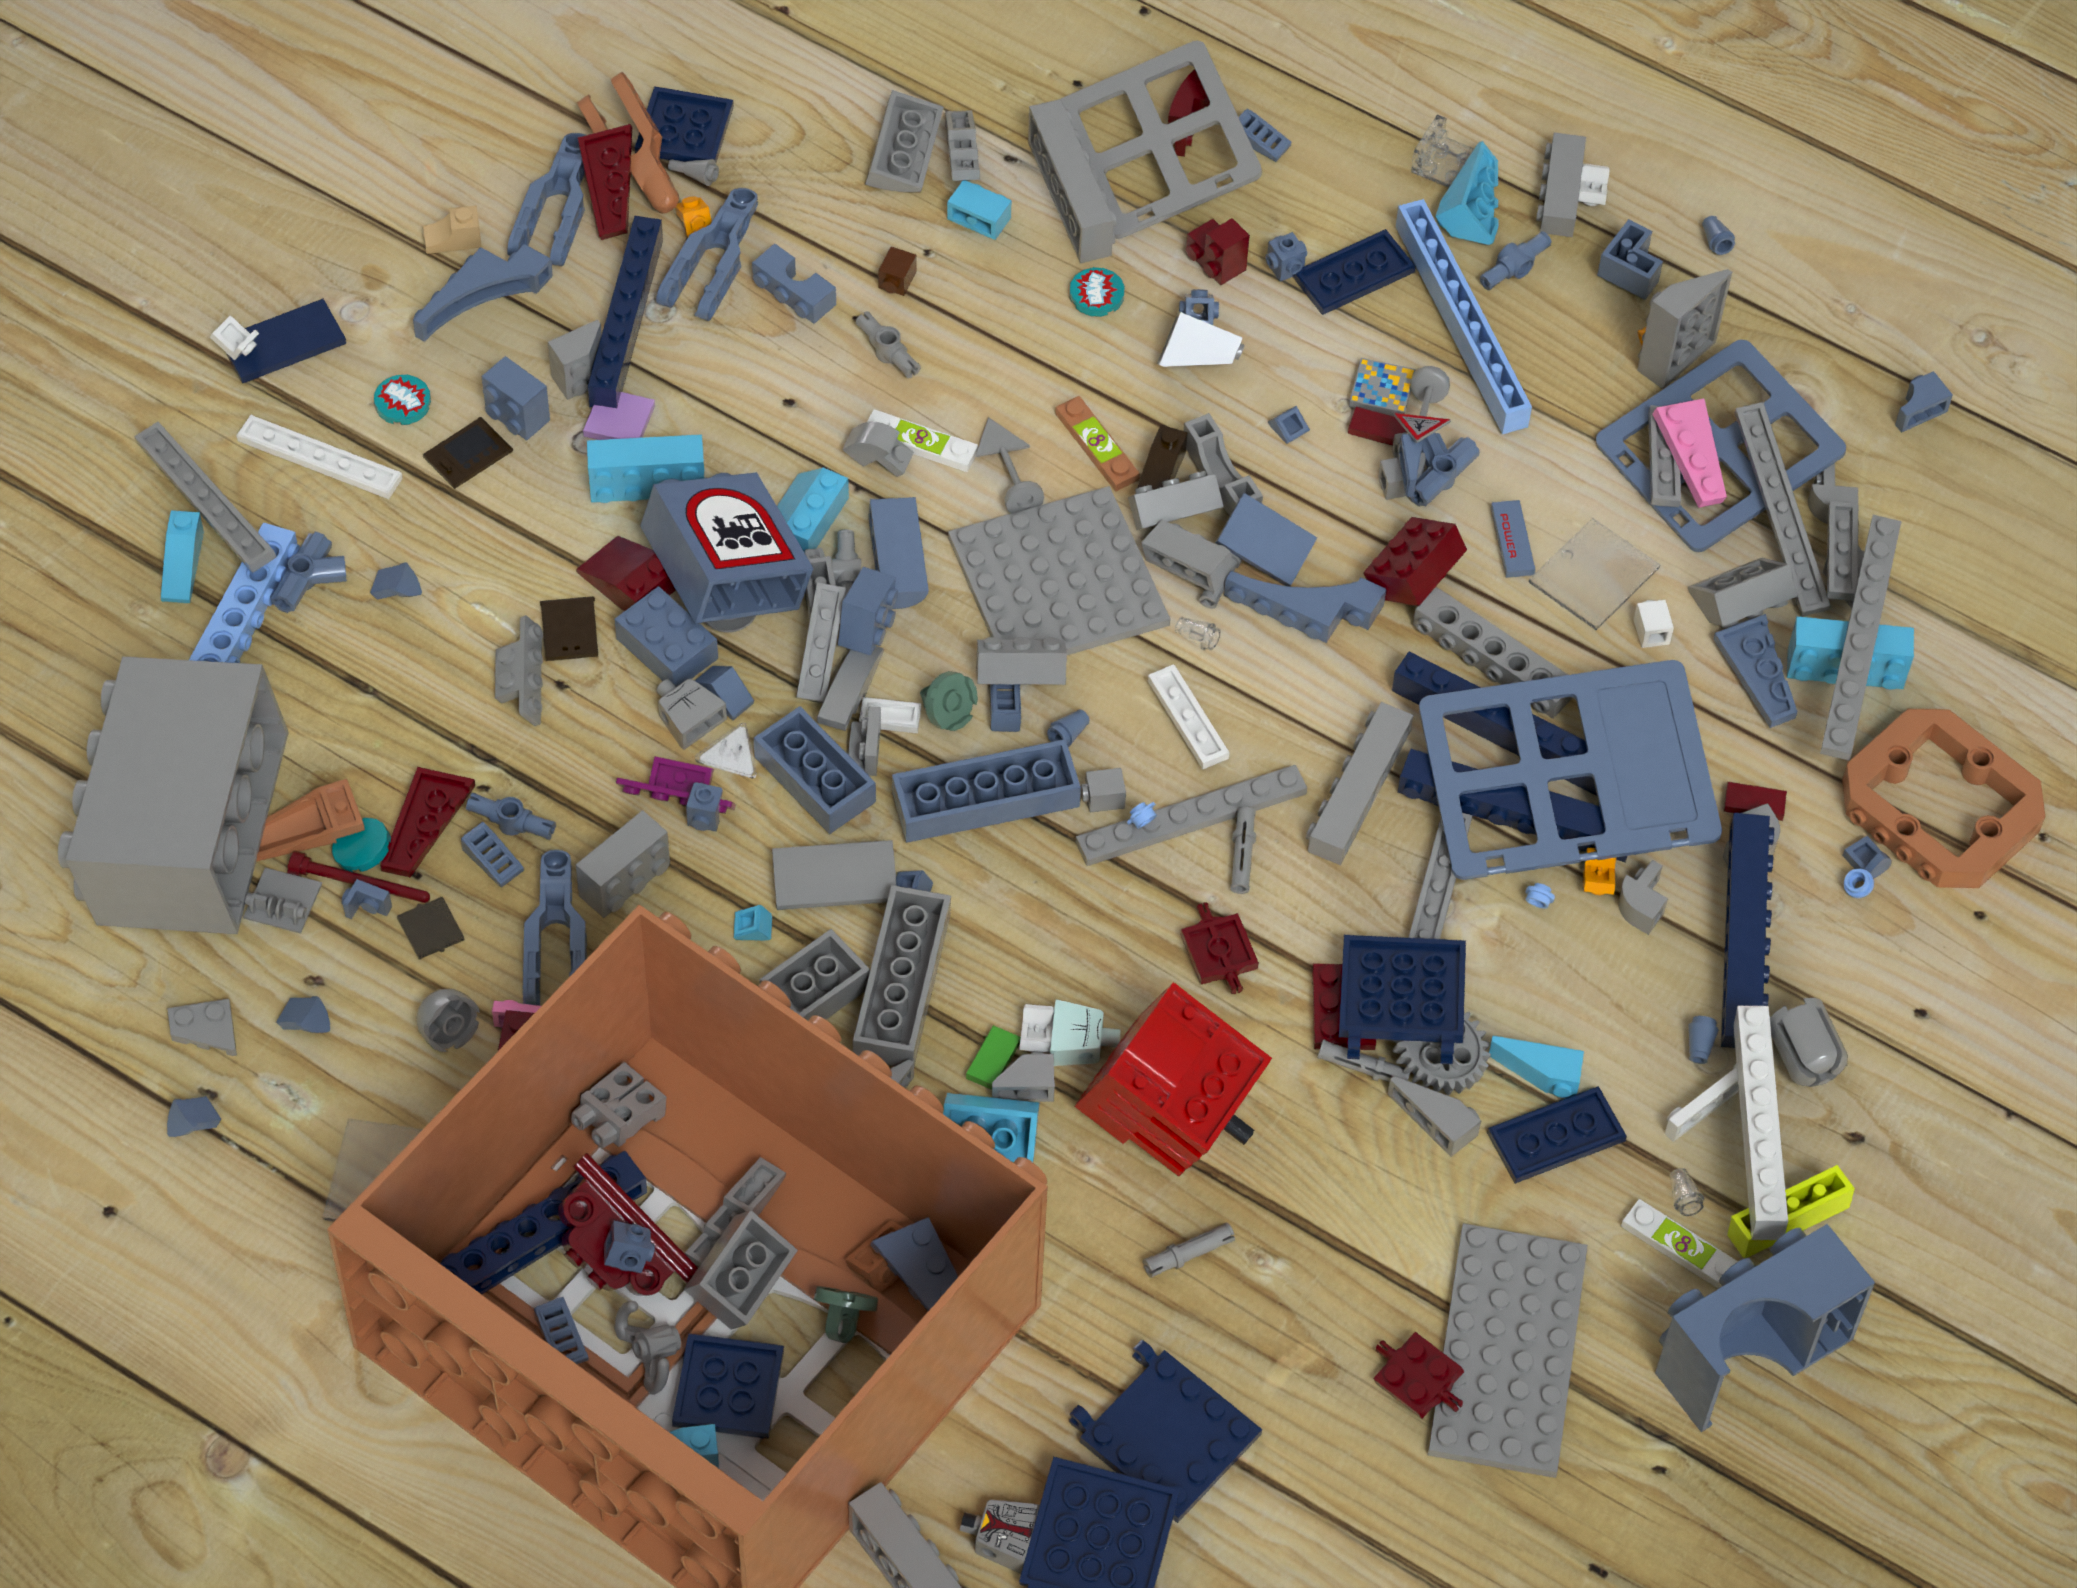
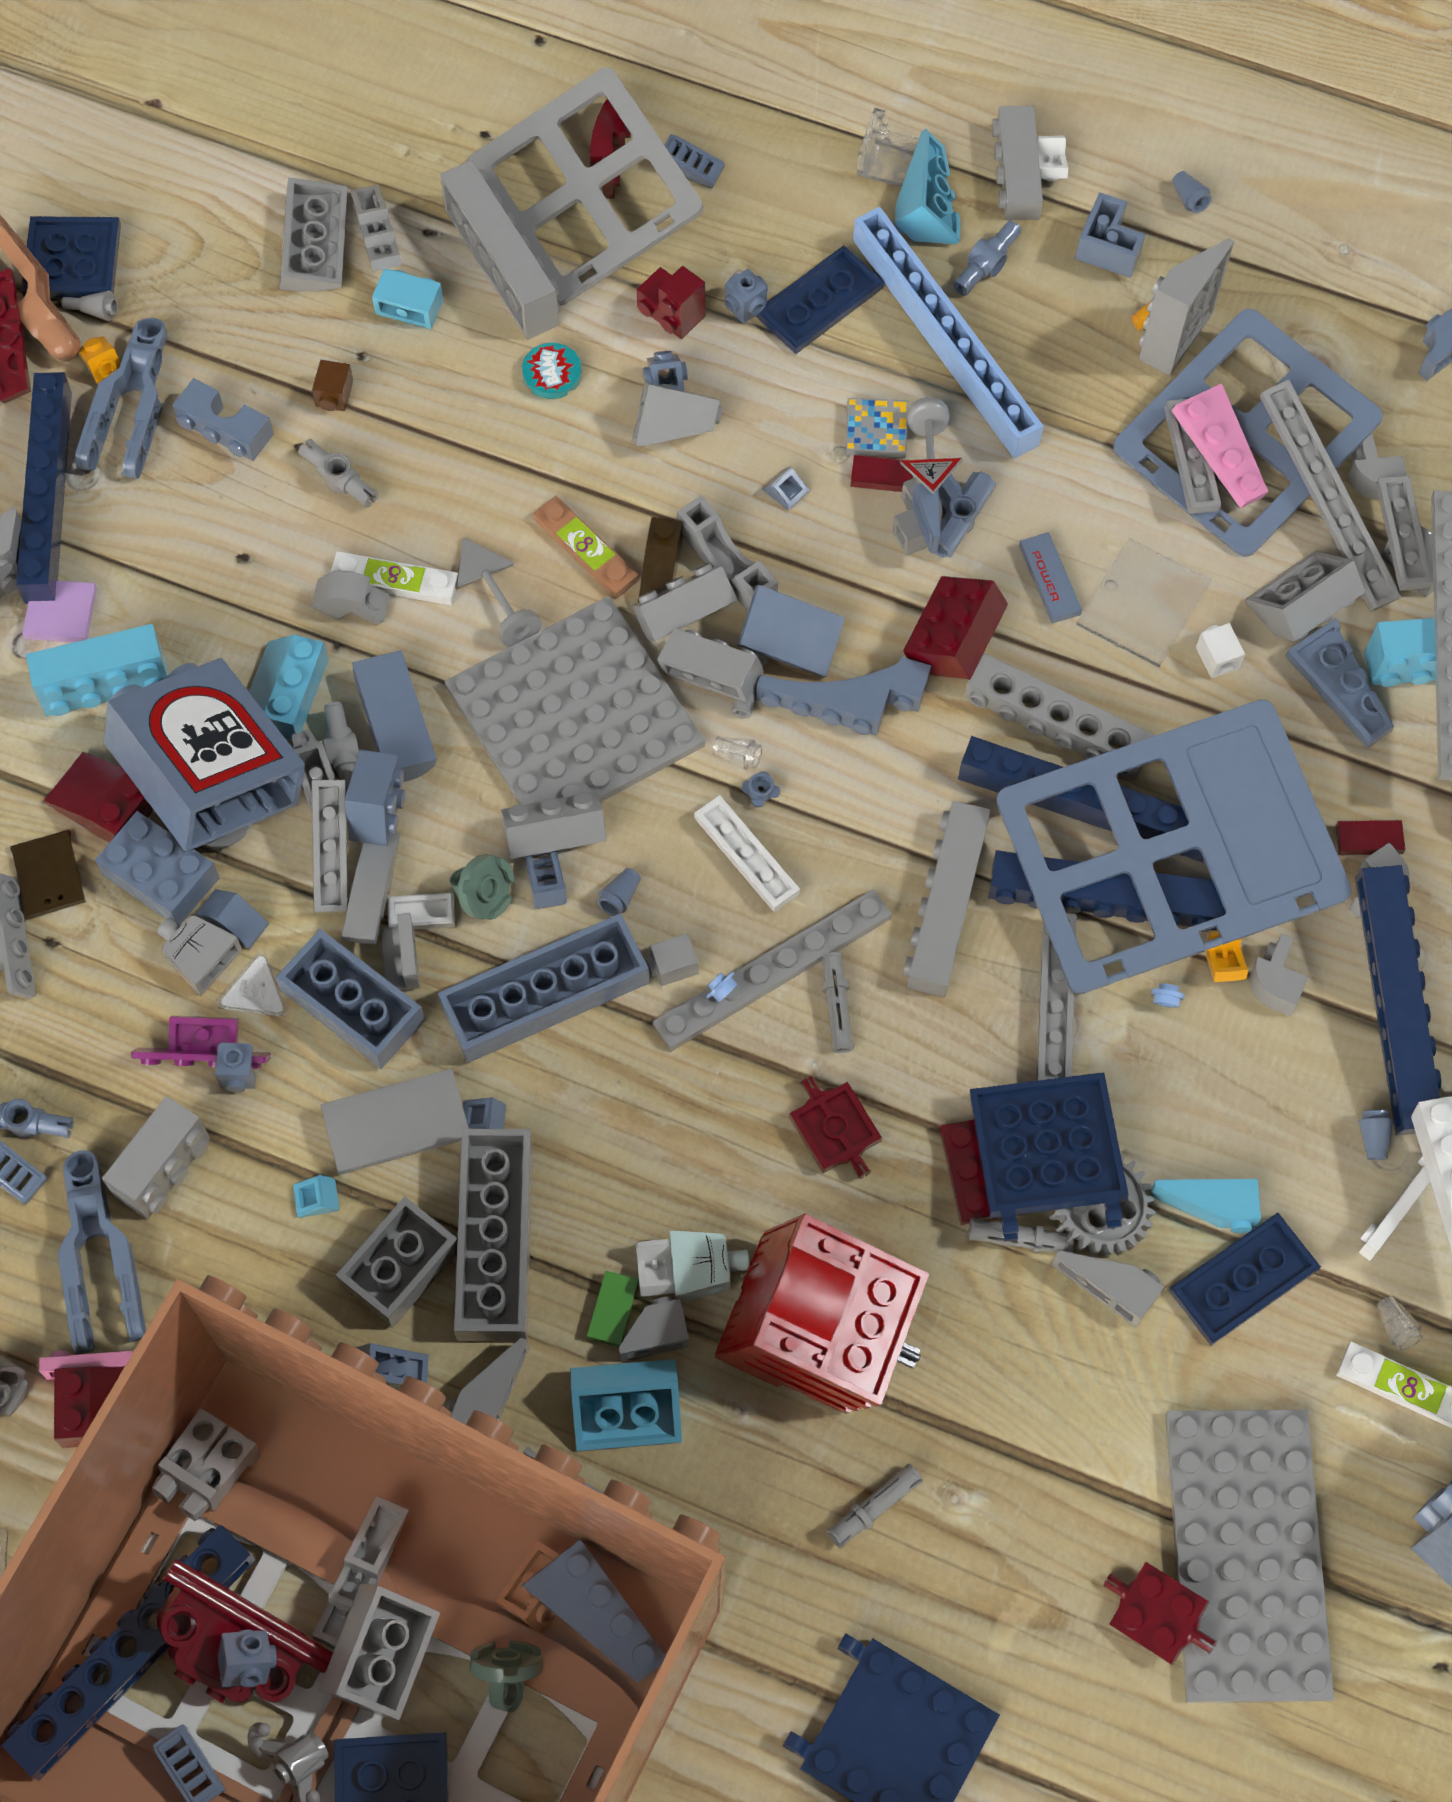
camera: 10 degrees left, 10 degrees up
none -> sand blue plate [742,771,780,807]

